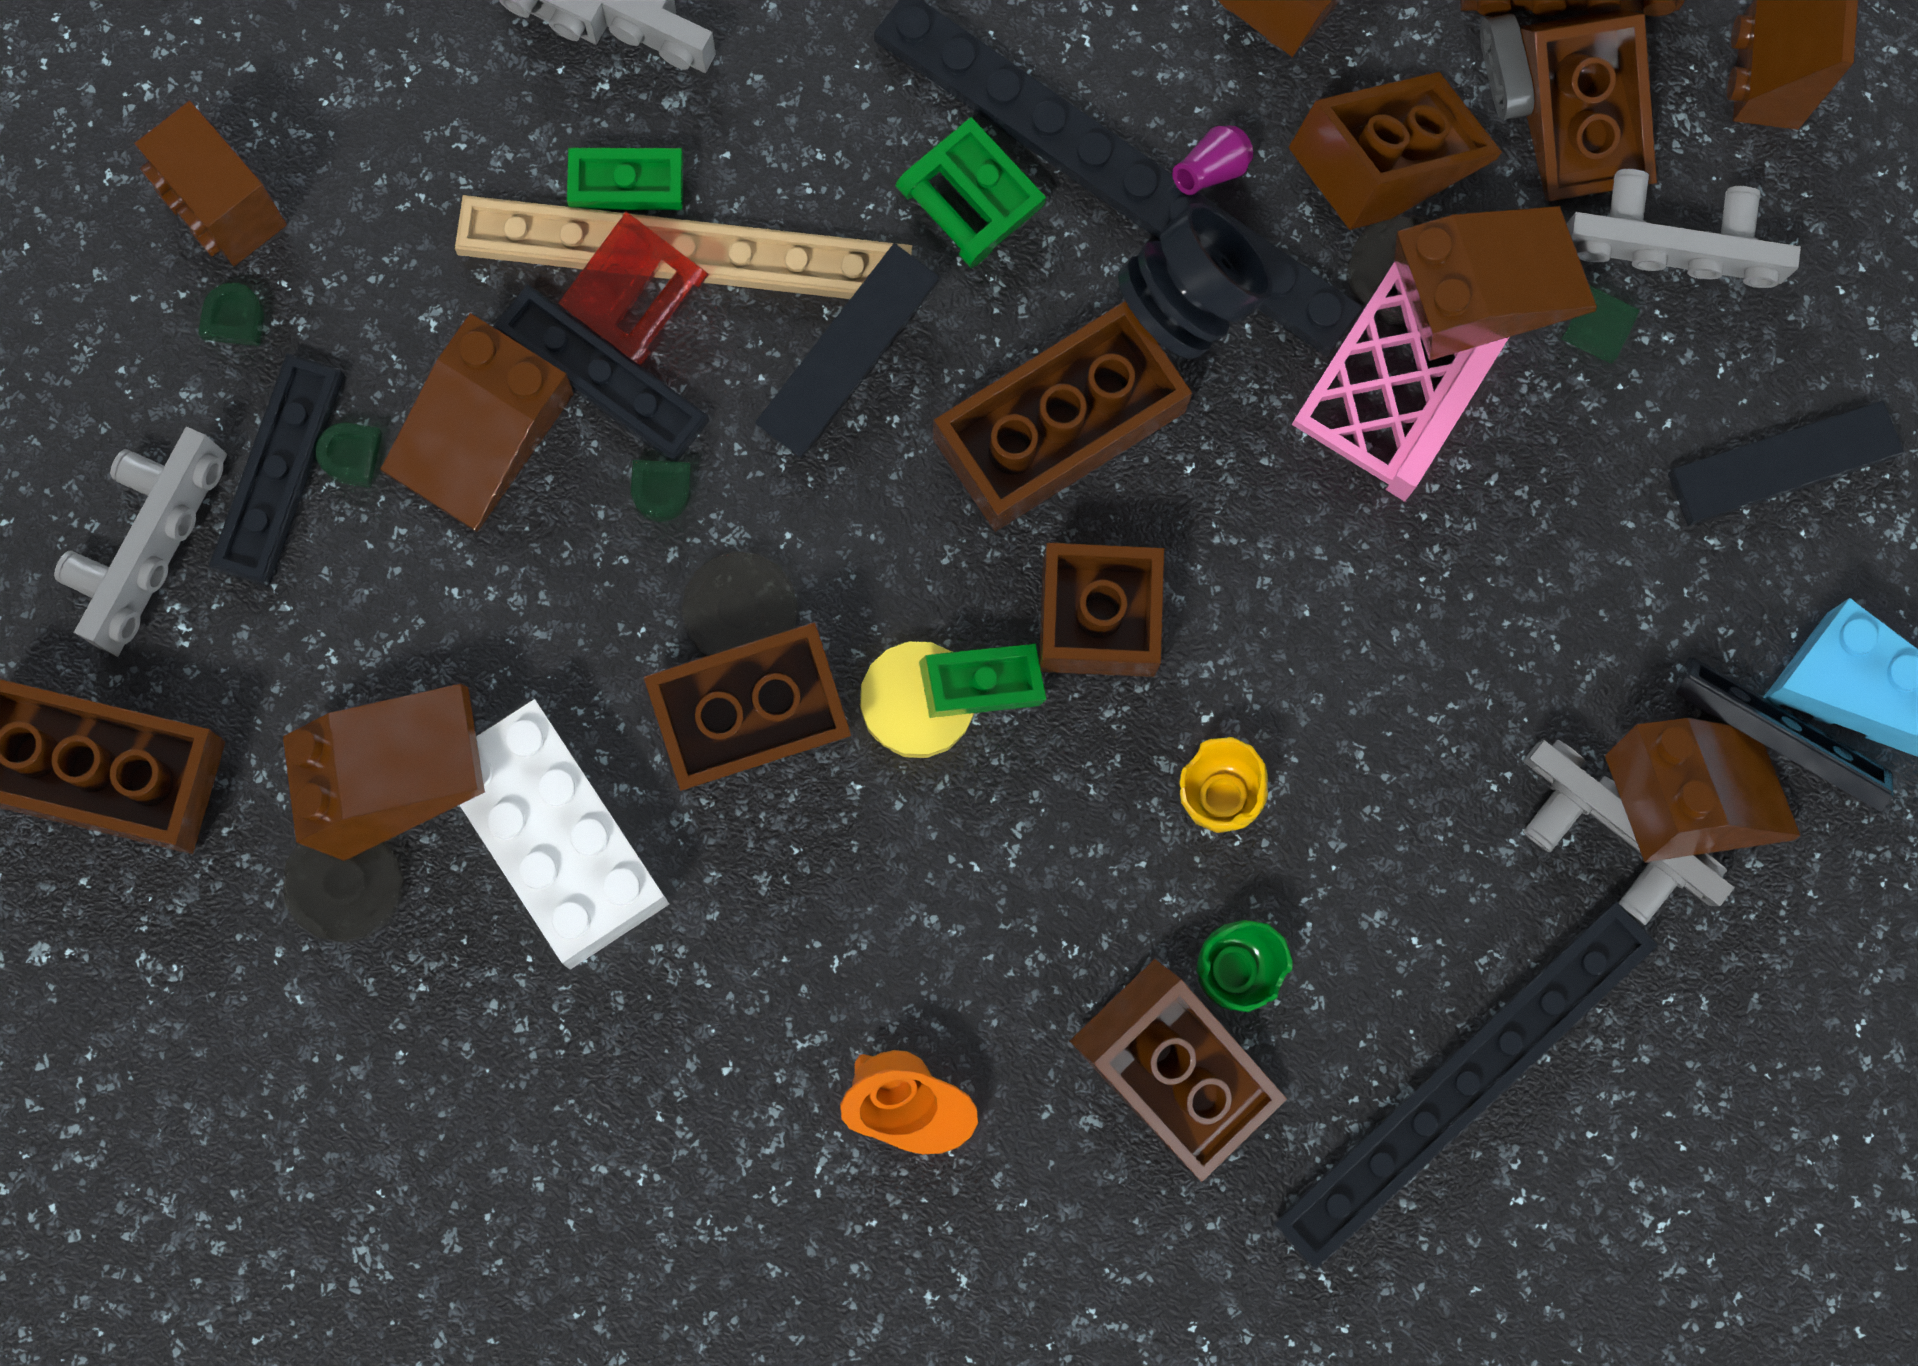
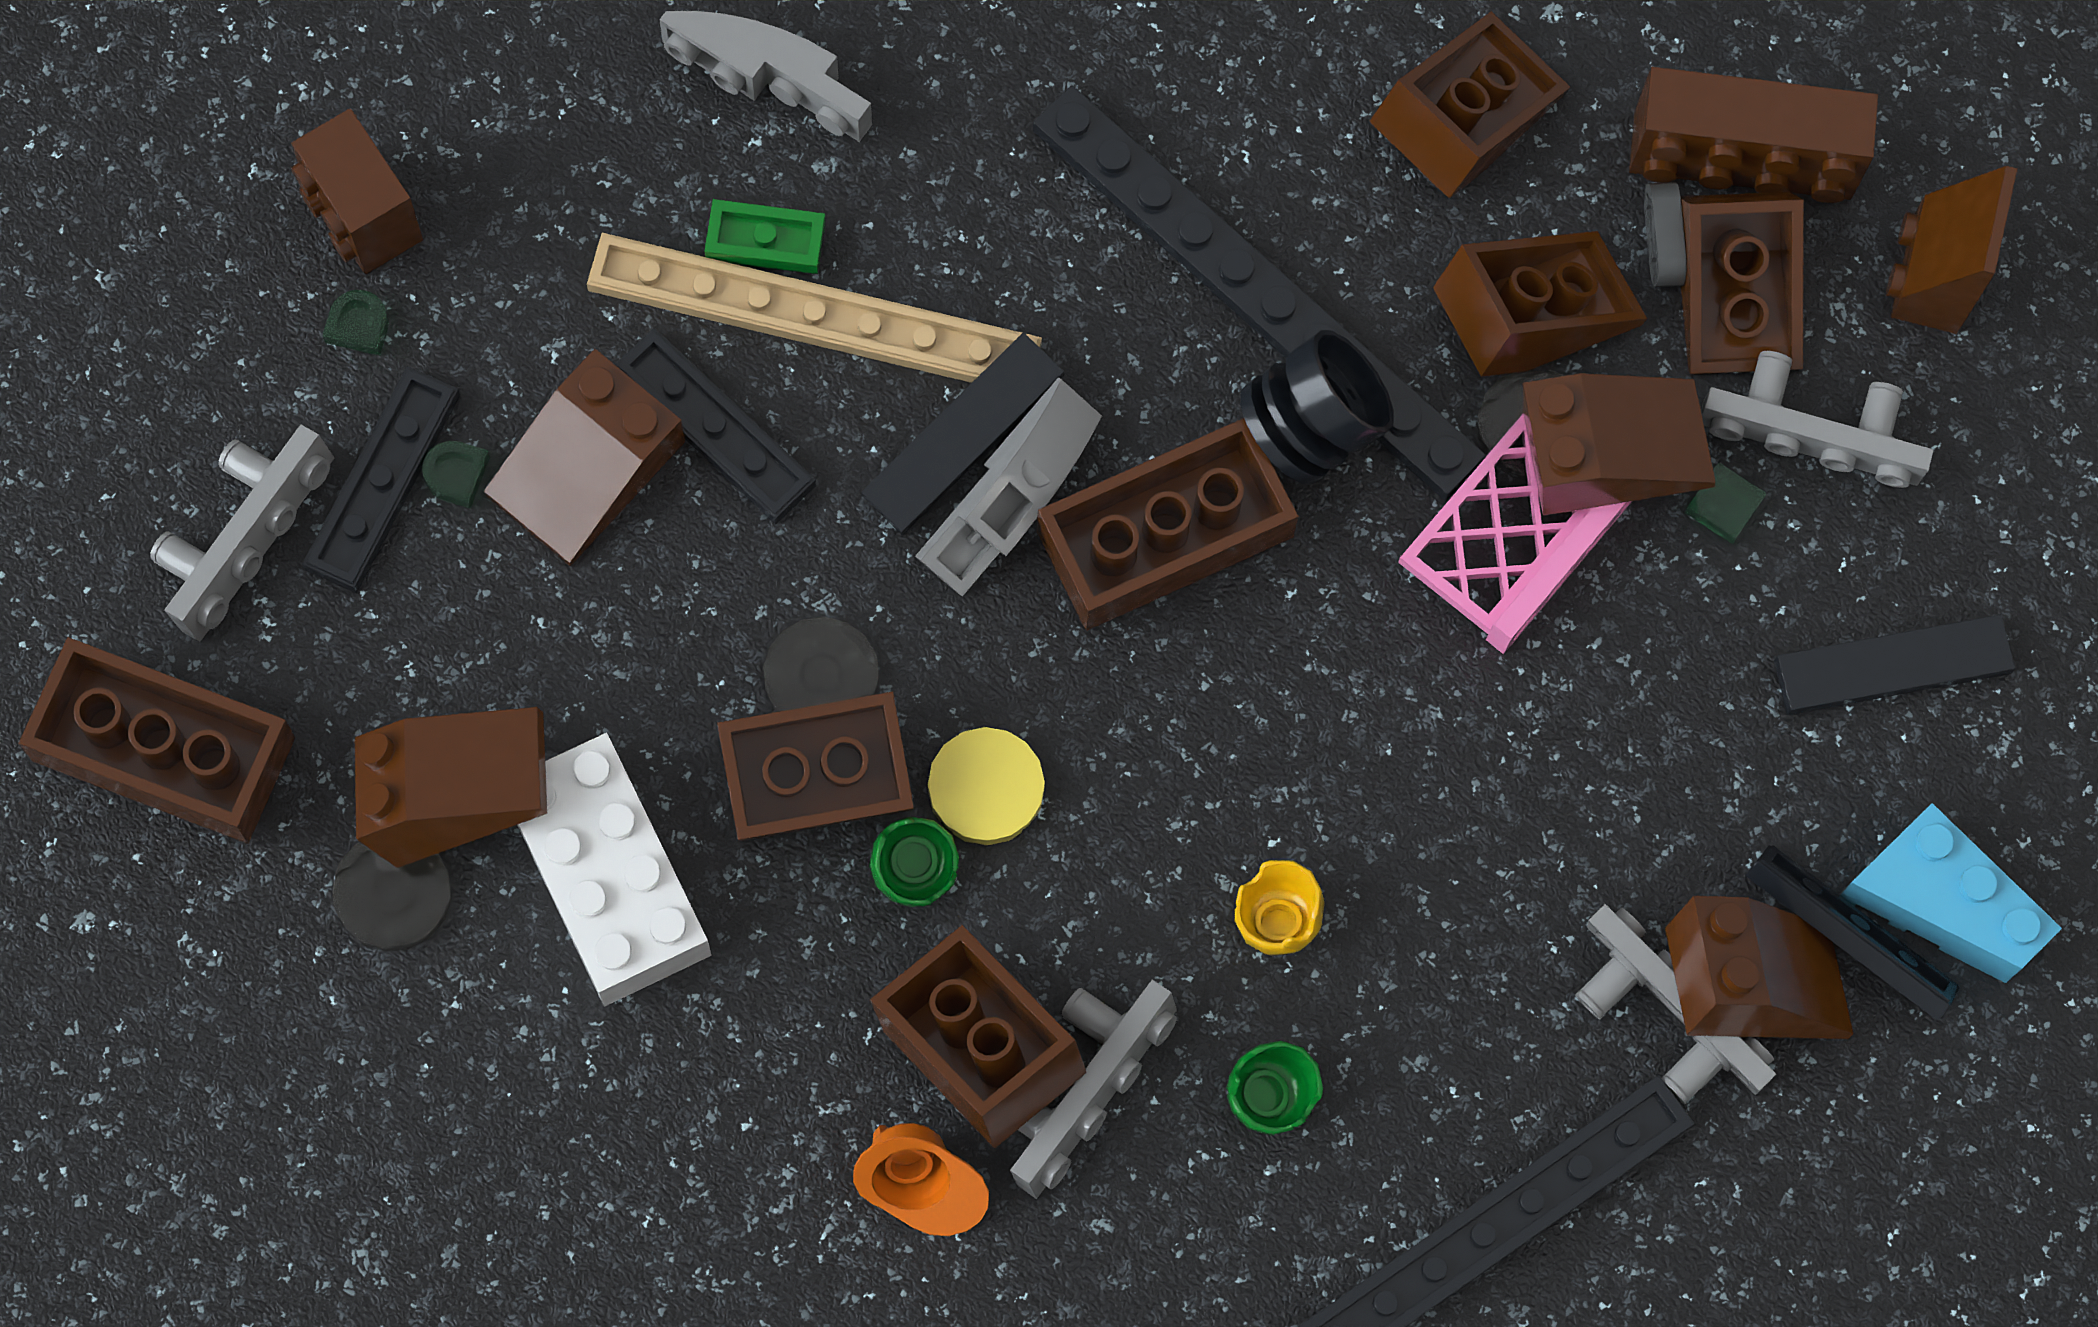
camera: 10 degrees right, 5 degrees down
clear red plate [558,211,709,365] -> none
clear green tile [631,460,692,522] -> none
green plate [895,117,1046,268] -> none
green plate [919,644,1047,718] -> none
reddish brown brick [1039,543,1164,677] -> none
reddish brown slope [1069,959,1287,1182] -> none
magenta cone [1172,125,1253,195] -> none
none -> green hair [869,817,959,907]
none -> reddish brown brick [870,925,1087,1149]
none -> light grey slope [915,378,1102,596]
none -> light grey plate [1010,980,1177,1199]

